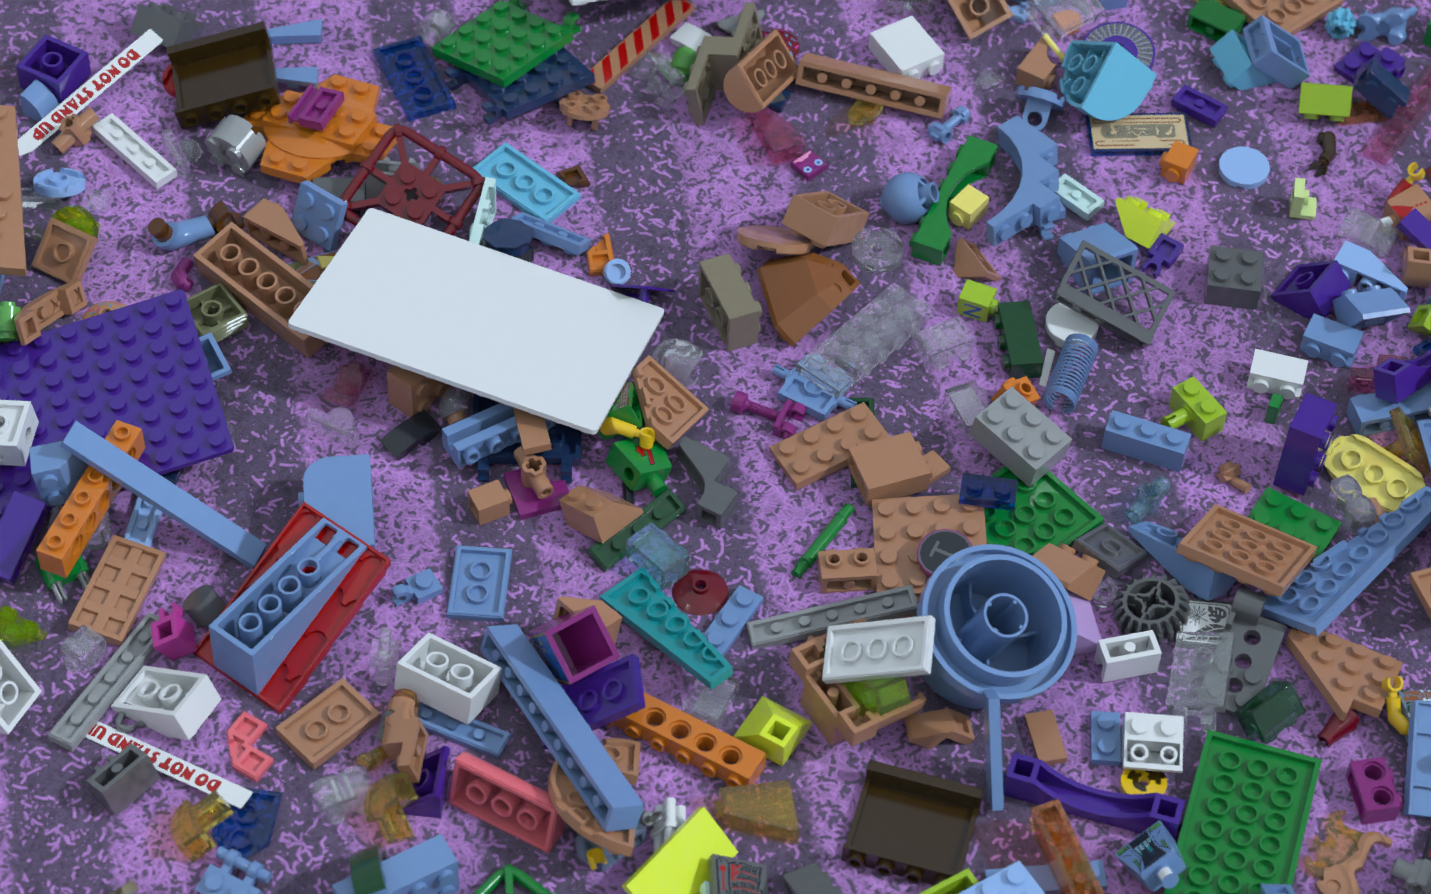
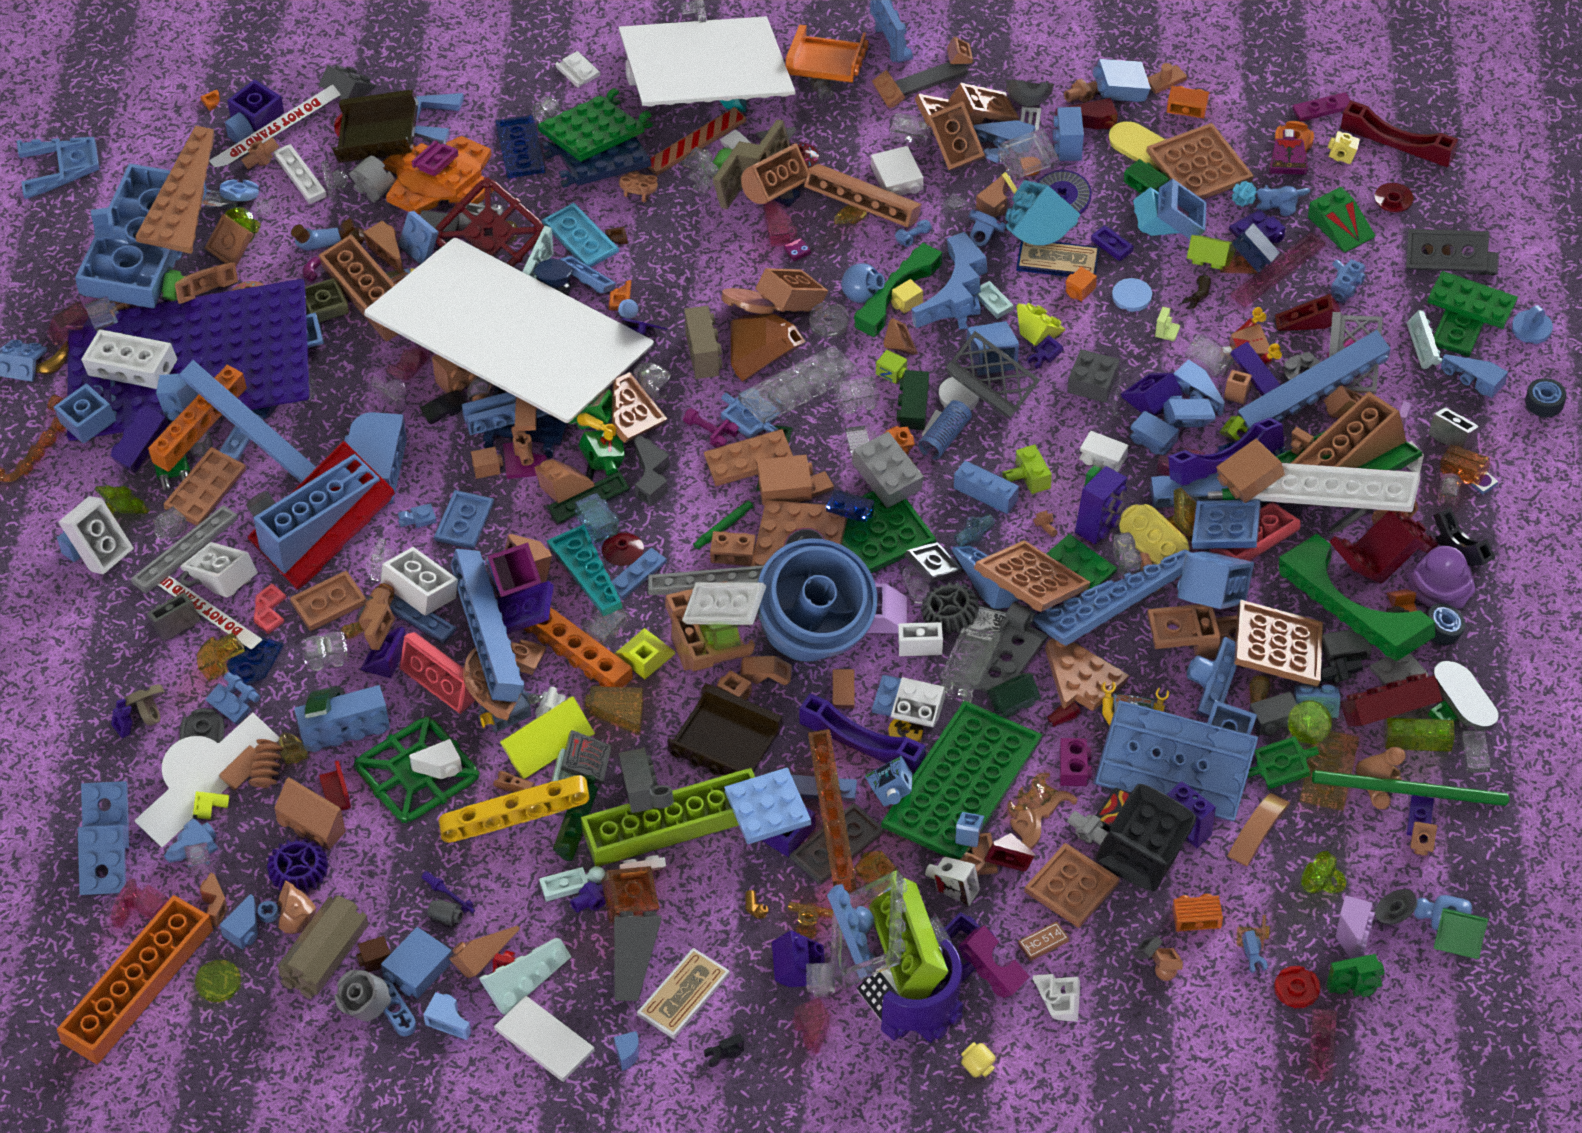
camera: 15 degrees right, 0 degrees up
dark pink brick [150,602,197,660] -> none
clear yellow brick [364,772,418,844] -> none
medium blue tile [983,689,1004,811] -> none
nougat slope [1033,543,1106,601] -> none
none -> nougat brick [717,670,752,700]

